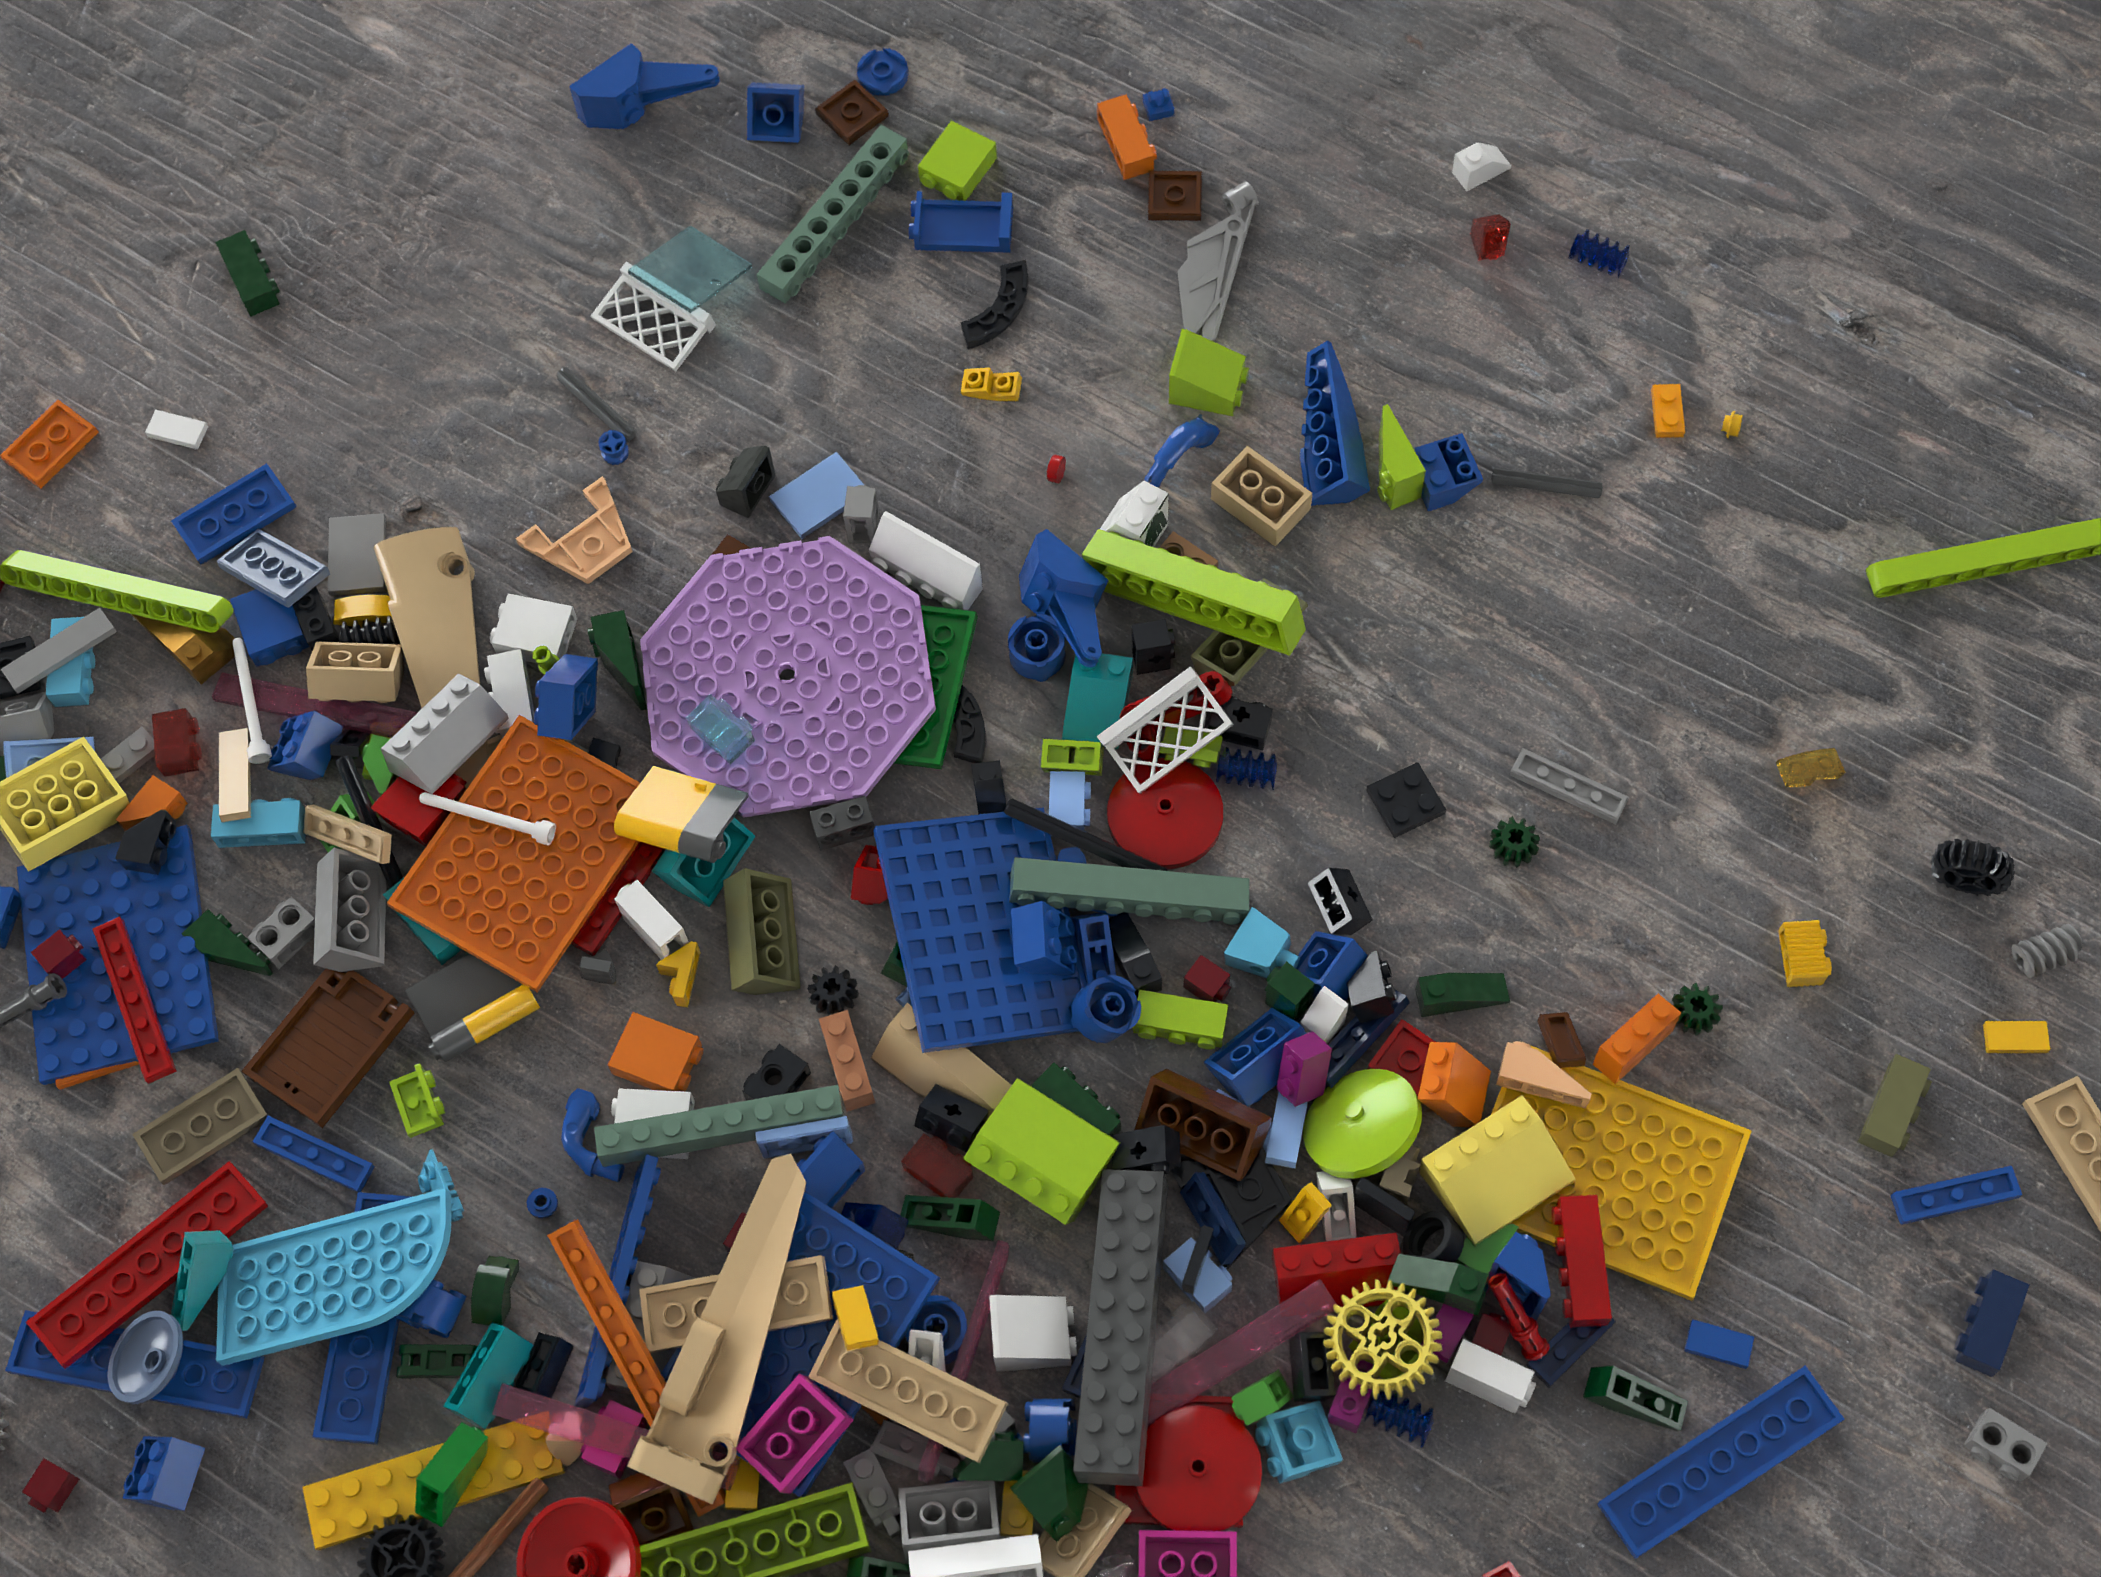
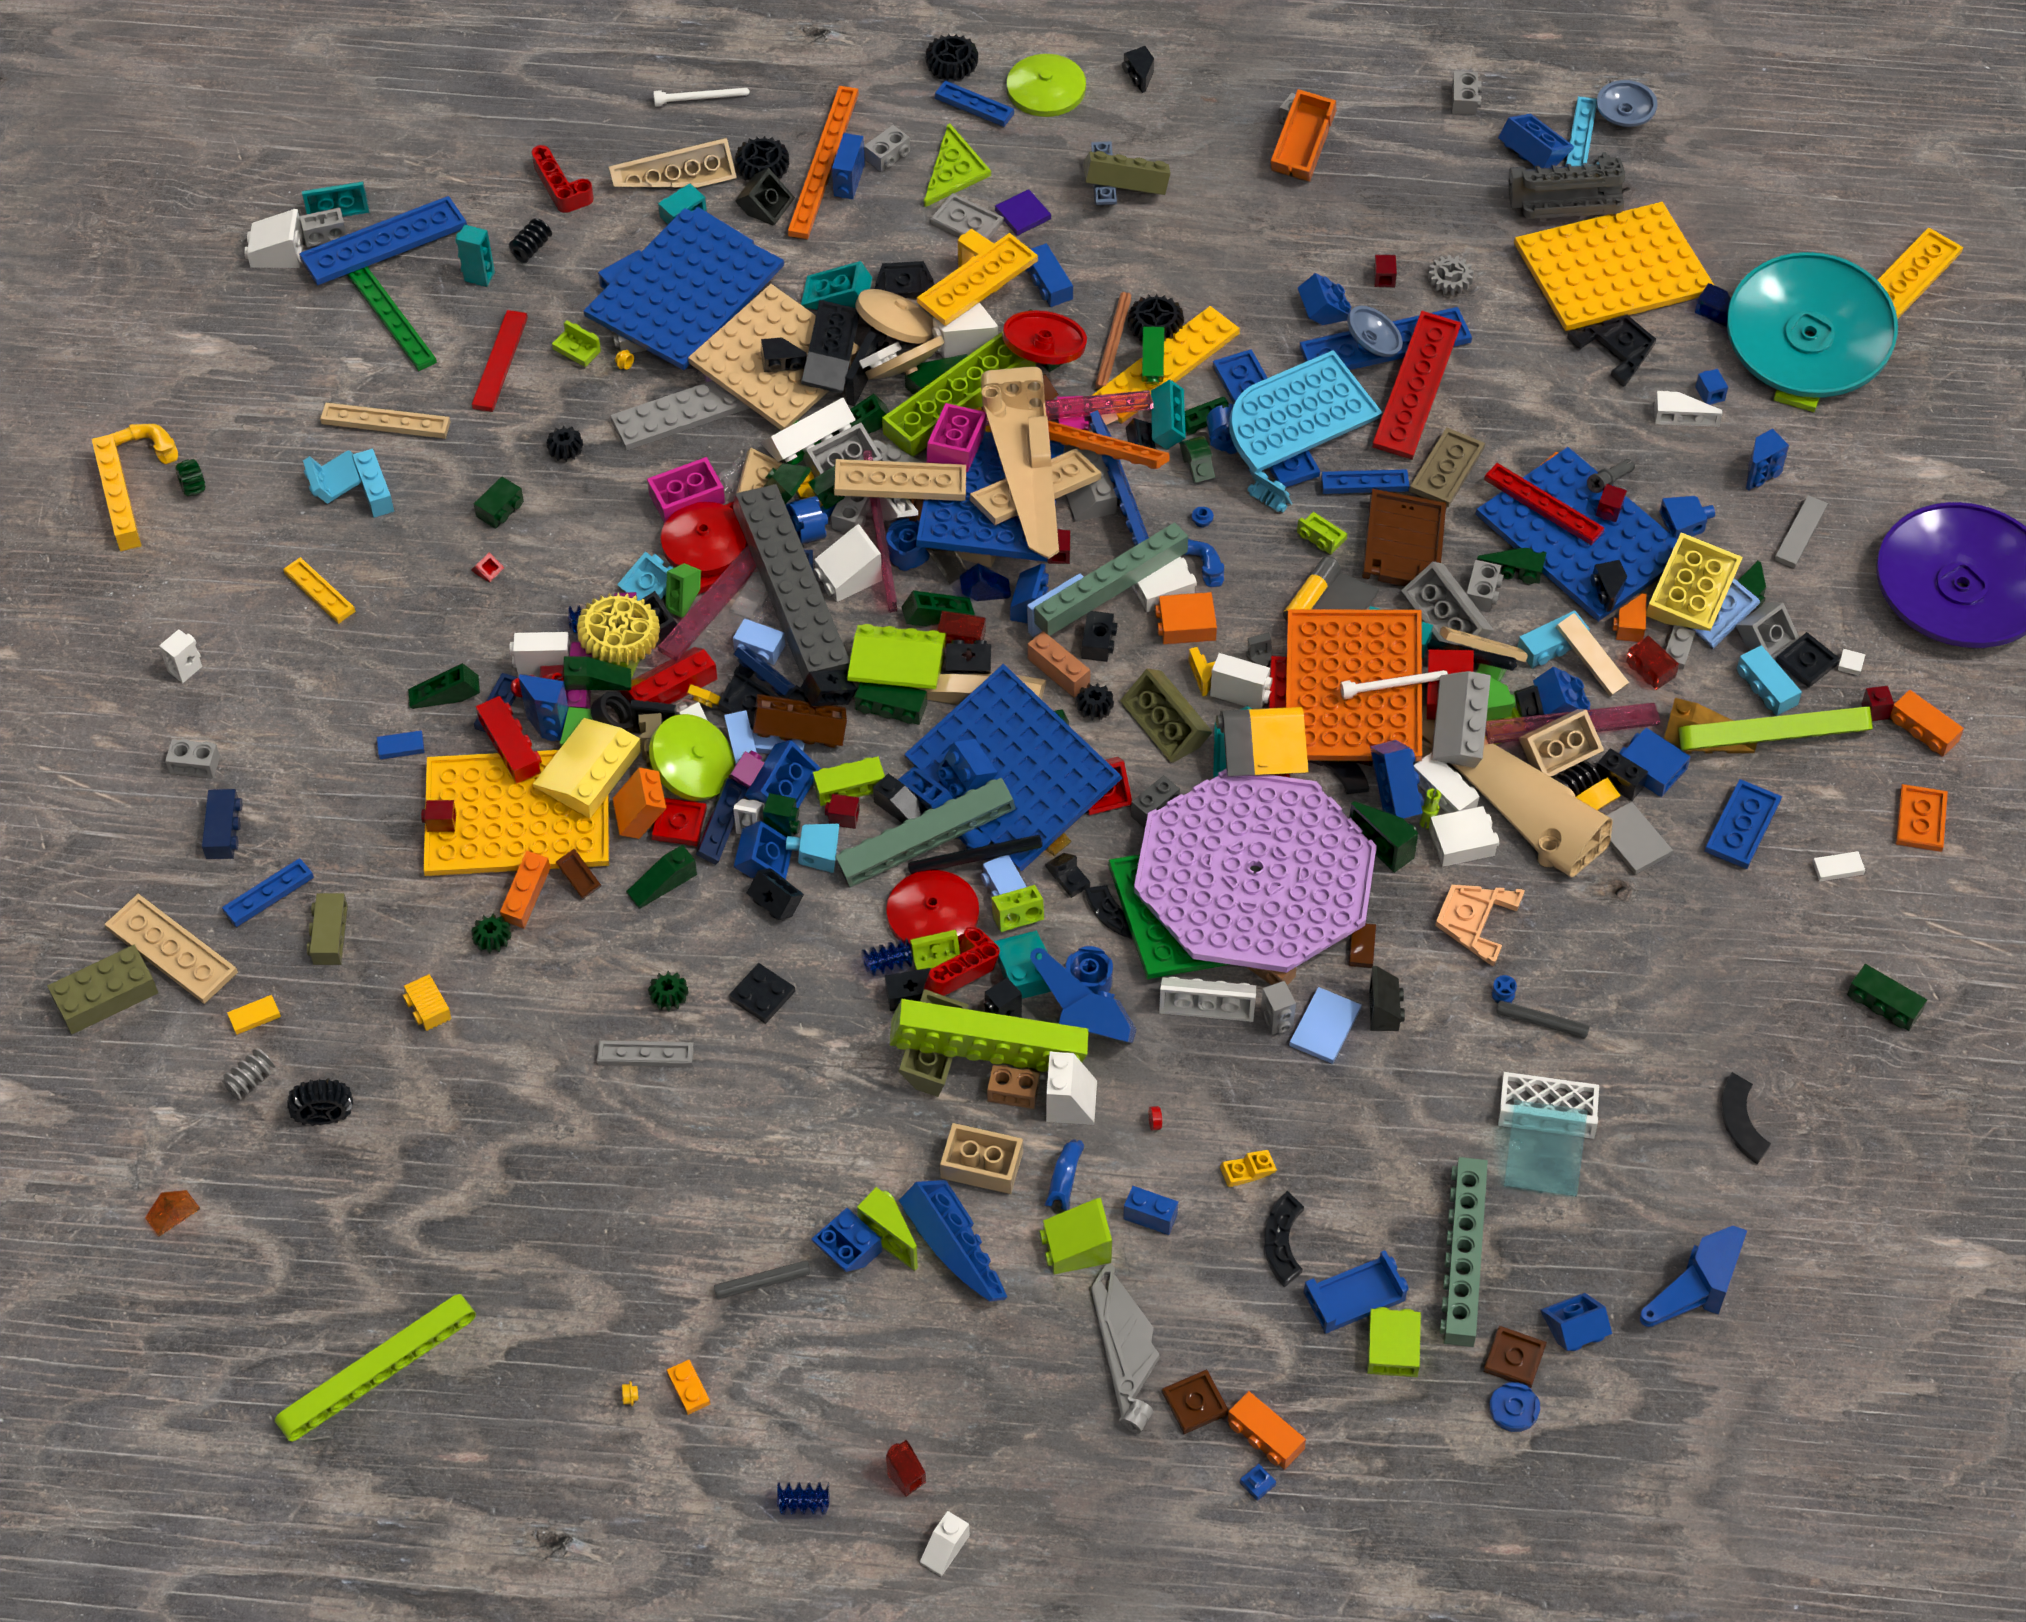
camera: 150 degrees right, 10 degrees down
light grey tile [1,608,117,694] -> none
teal slope [171,1230,233,1331] -> none
sand blue tile [217,528,330,608] -> none
white piece [232,637,272,764] -> none
clear light blue brick [686,694,755,765] -> none
yellow tile [832,1285,878,1351] -> none
blue brick [1071,975,1141,1043] -> none
white fence [1097,667,1234,794] -> none
black tile [1182,1225,1214,1294] -> none
black slope [1347,950,1397,1024] -> none
light nougat slope [1496,1041,1591,1108] -> none
blue plate [1597,1365,1844,1559] -> none
clear yellow slope [1776,748,1846,787] -> none
none -> dark red brick [421,800,457,832]
none -> blue brick [1123,1186,1178,1235]
none -> black tile [1722,1072,1771,1164]

